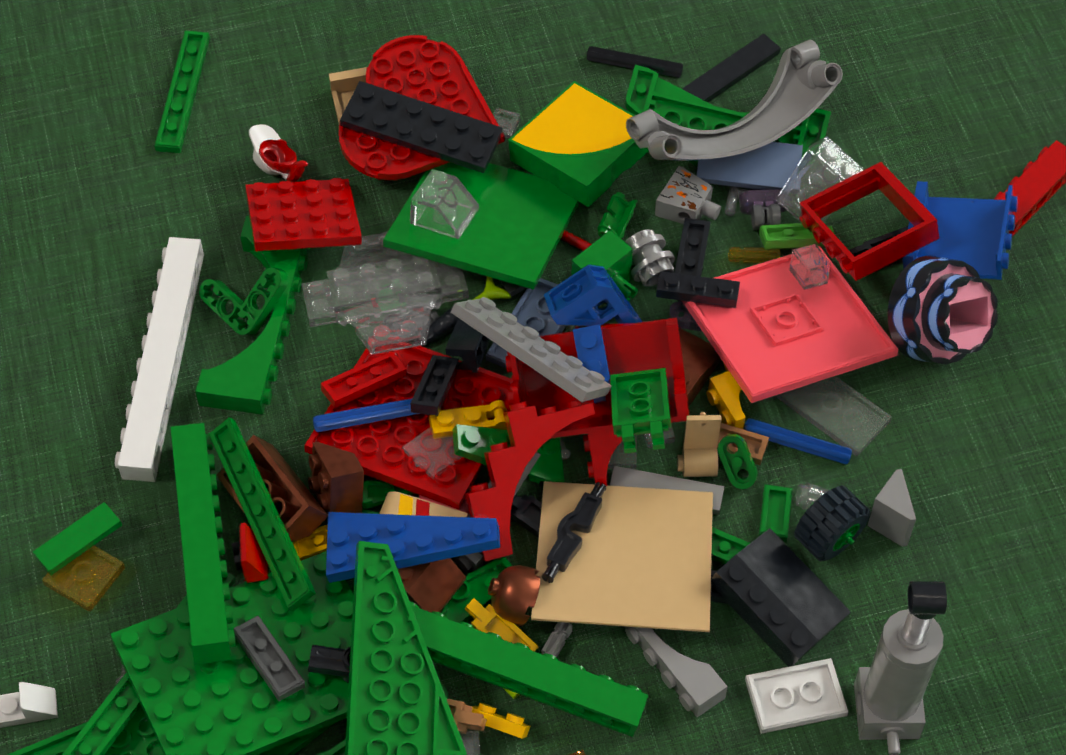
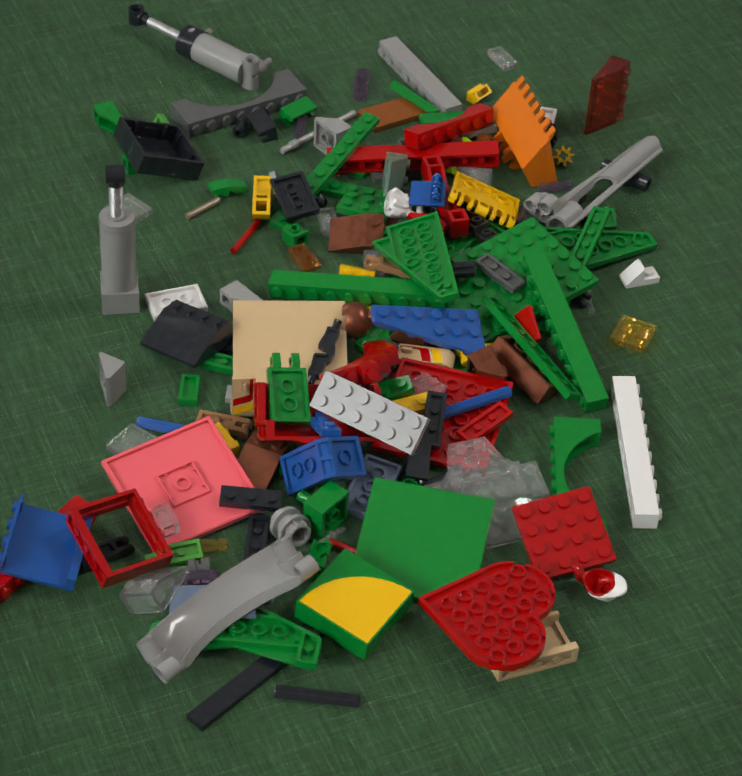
camera: 170 degrees right, 15 degrees down
green tile [33,502,122,576] -> none
green tile [154,31,210,153] -> none
green beam [199,268,288,336] -> none
black plate [340,81,503,173] -> none
clear slope [410,169,479,239] -> none
clear plate [493,108,520,138] -> none
green plate [718,434,758,489] -> none
black wheel [794,485,870,562] -> none
clear cone [796,482,829,510] -> none
piece [888,255,998,364] -> none

